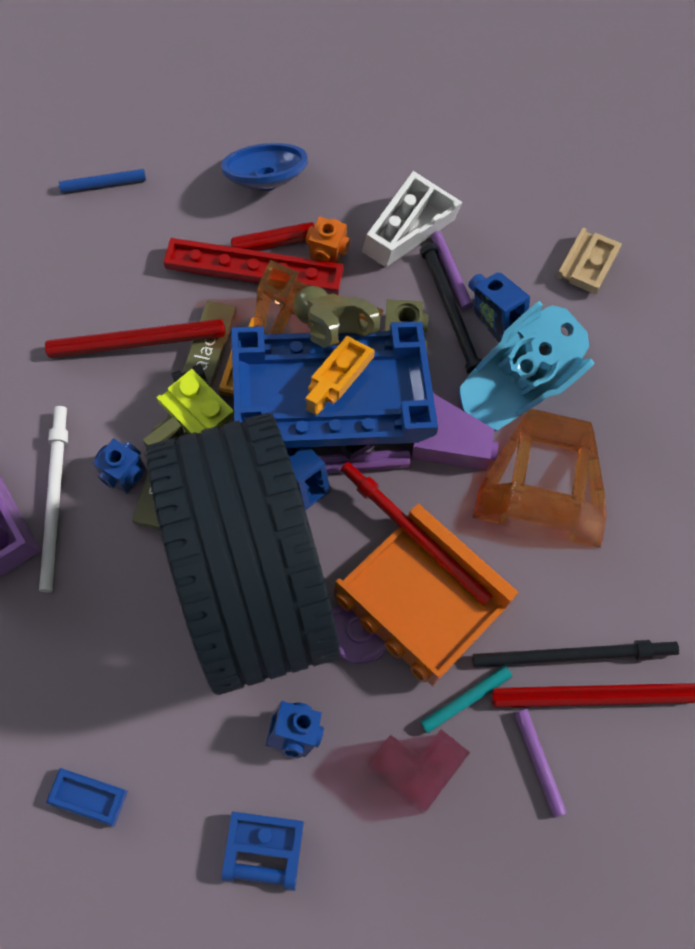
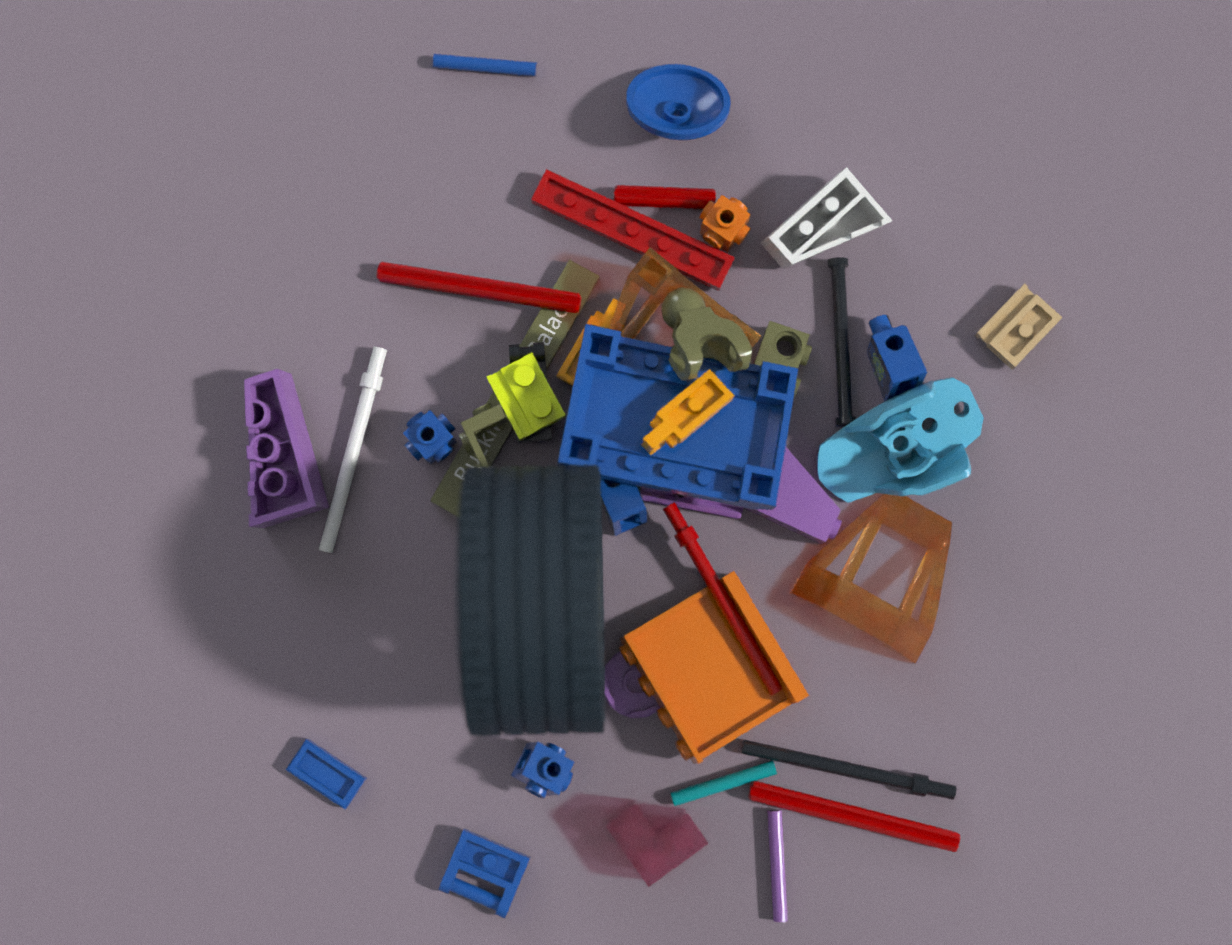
camera: 15 degrees right, 15 degrees up
medium lavender bar [430,231,473,310] -> none

